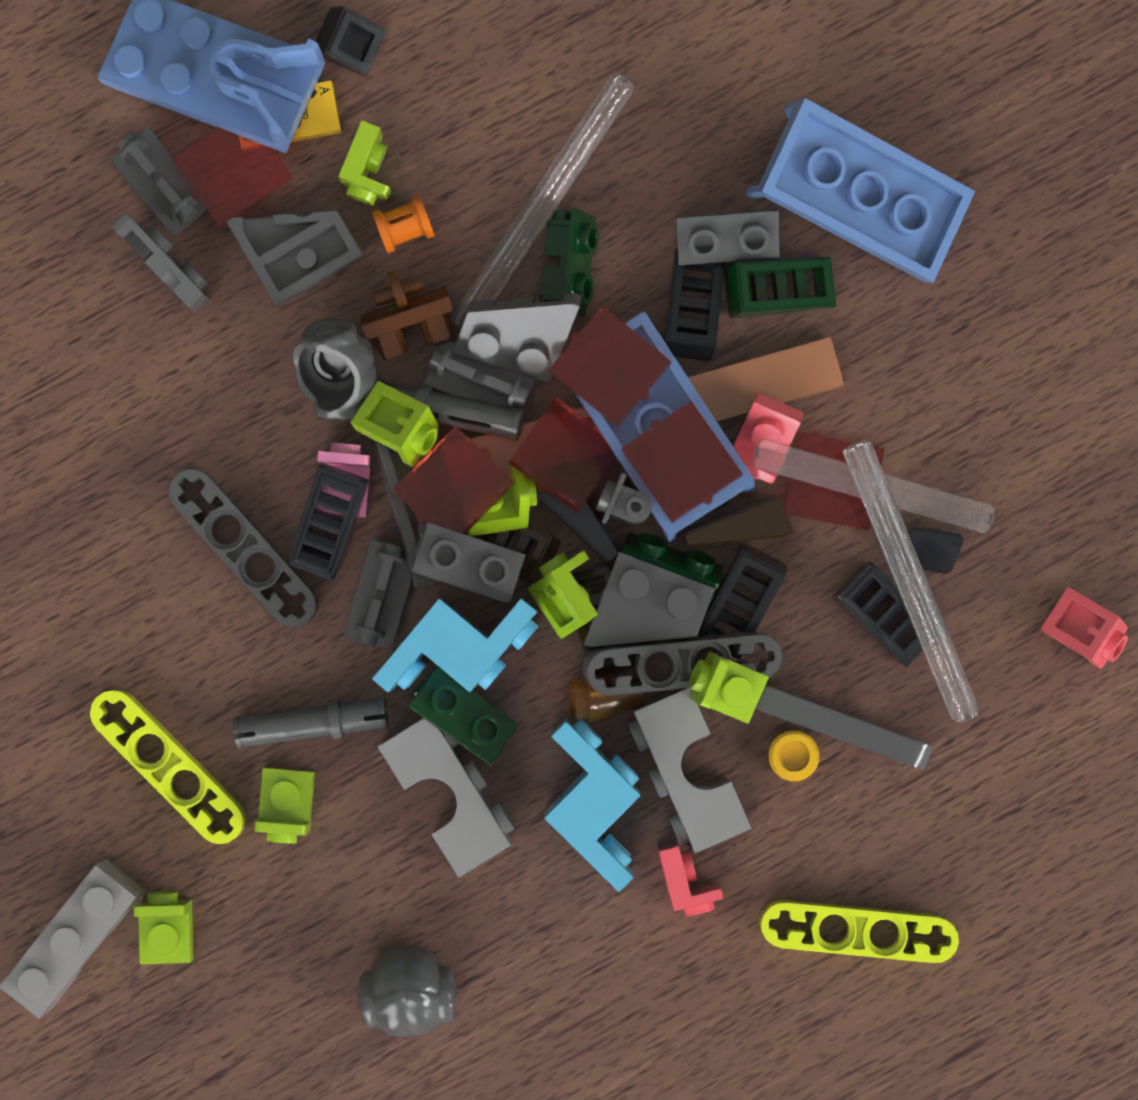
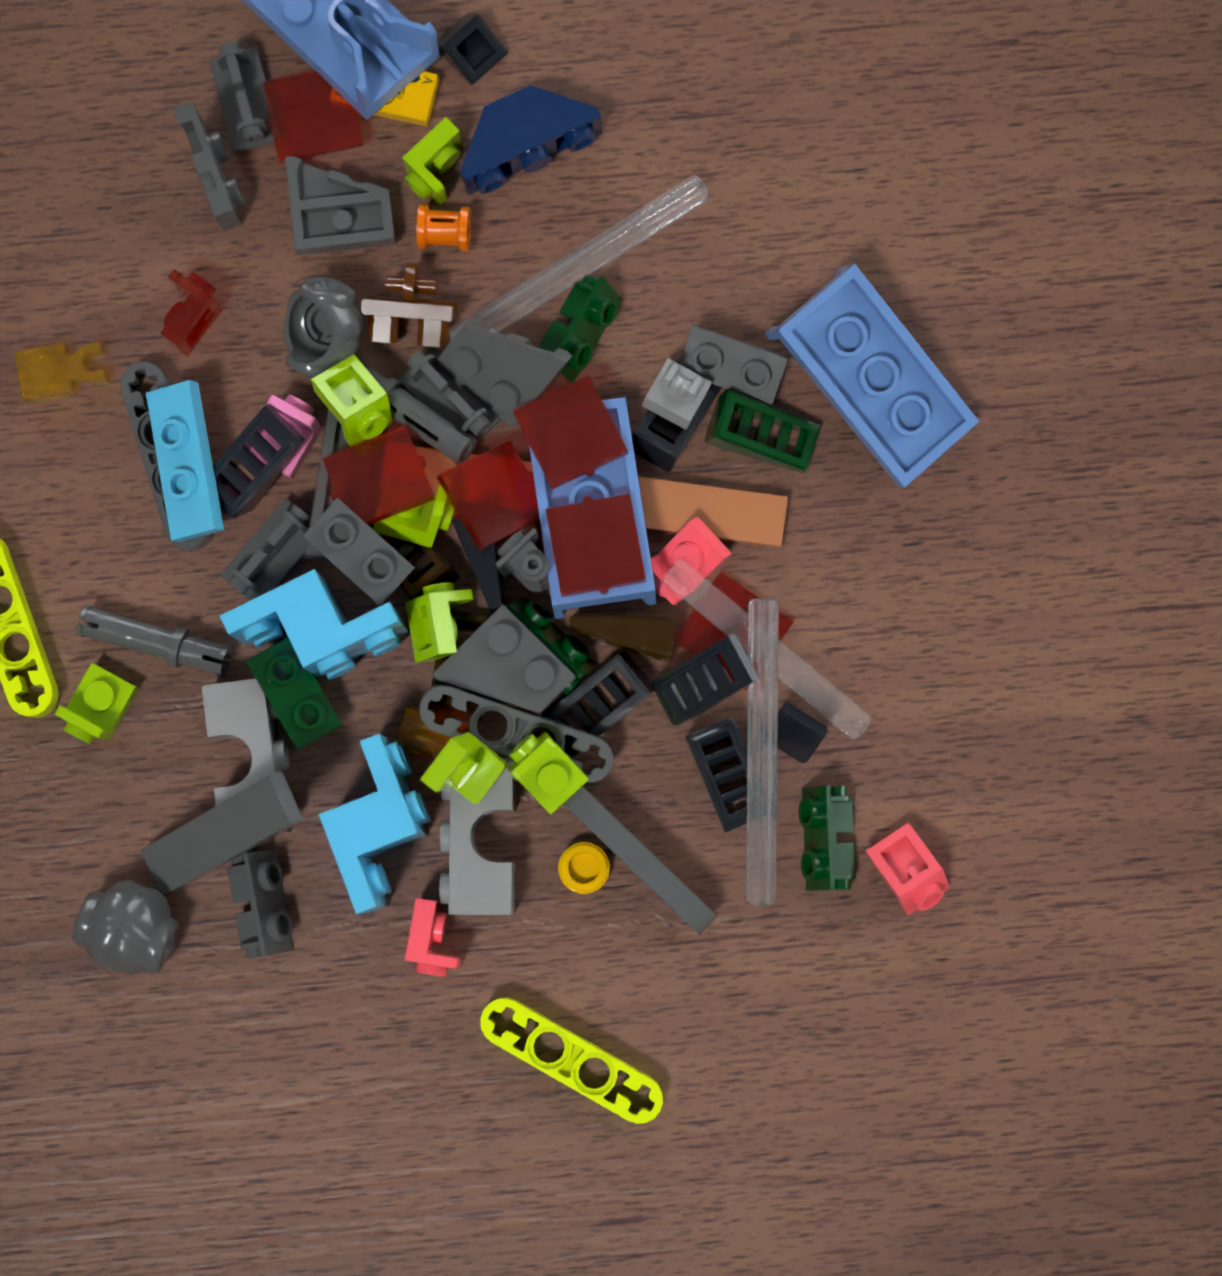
camera: 35 degrees right, 5 degrees down
none -> clear yellow plate [14,342,110,404]
none -> dark grey tile [141,771,303,896]
none -> medium azure plate [146,380,224,542]
none -> clear red bracket [160,269,223,357]
none -> dark grey hinge [227,849,293,959]
none -> lime bracket [420,732,507,804]
none -> dark blue slope [460,85,602,196]
none -> light grey tile [642,358,712,430]
none -> black slope [652,633,760,726]
none -> dark green hinge [798,785,856,891]

